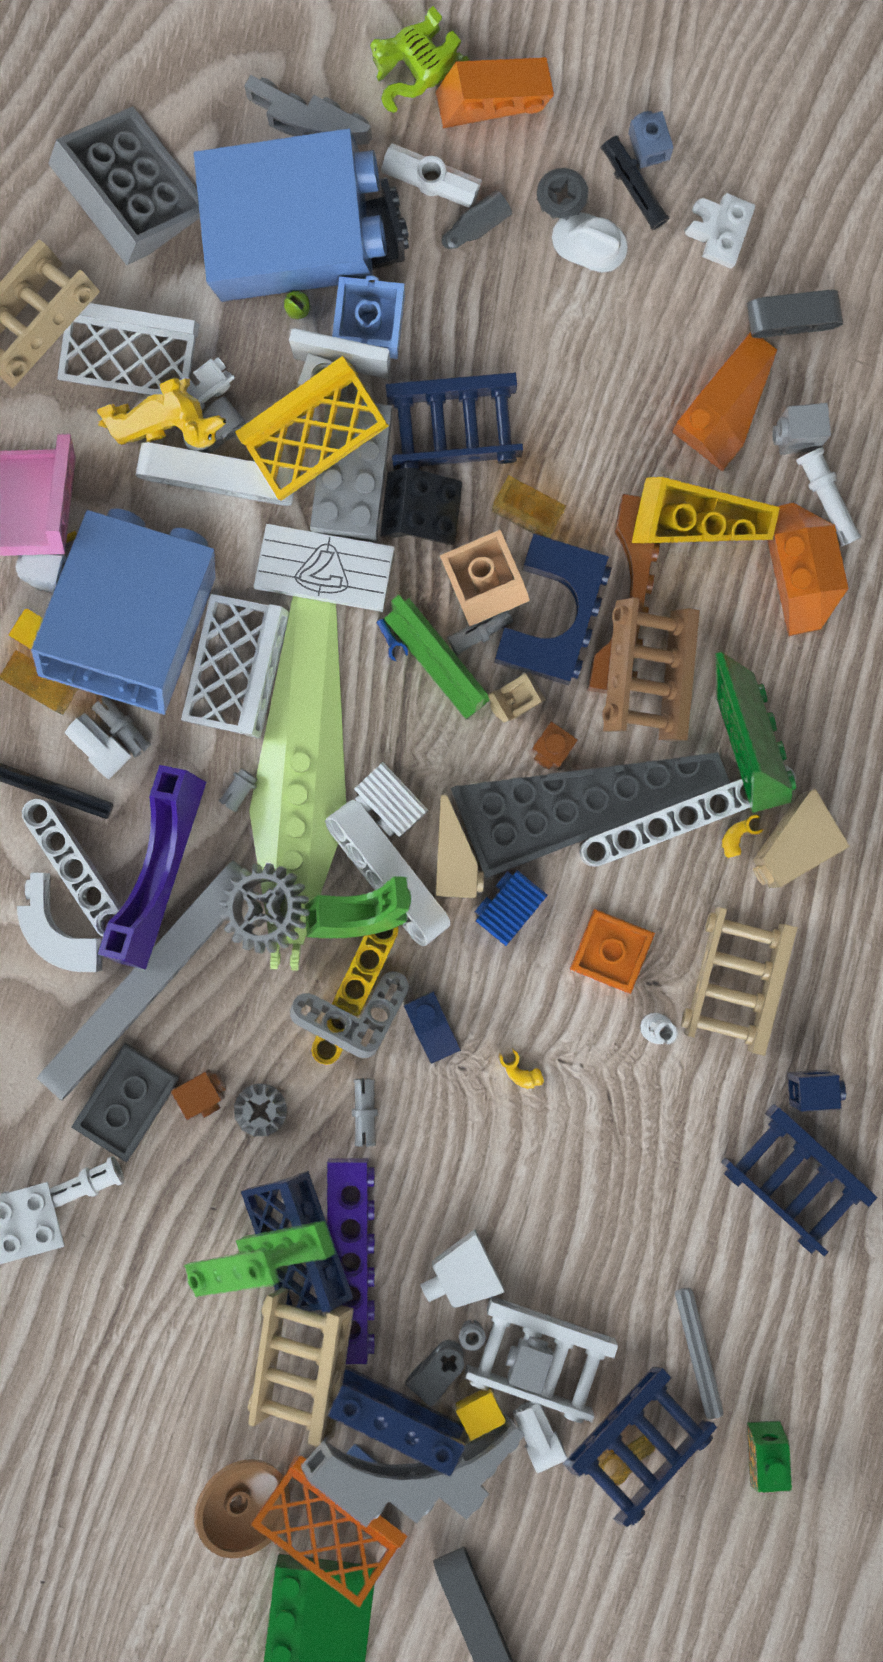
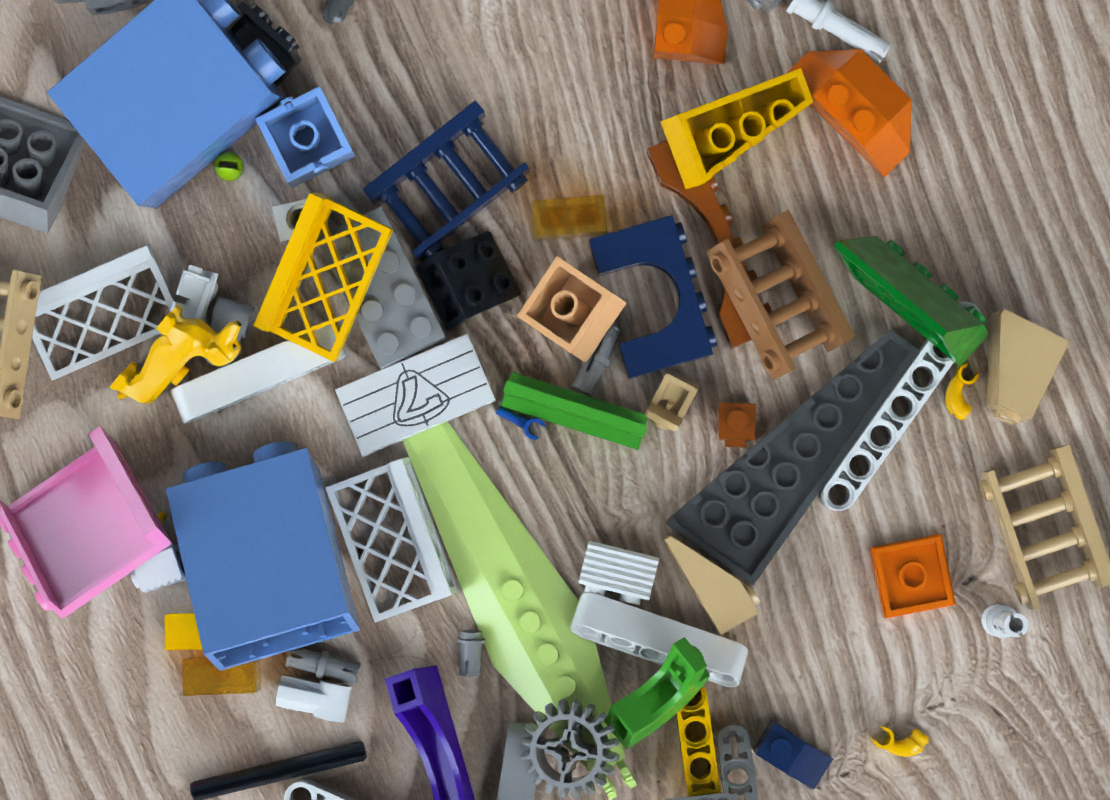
camera: 25 degrees left, 0 degrees up
white tile [289,328,391,379] -> none
blue brick [474,870,548,946] -> none

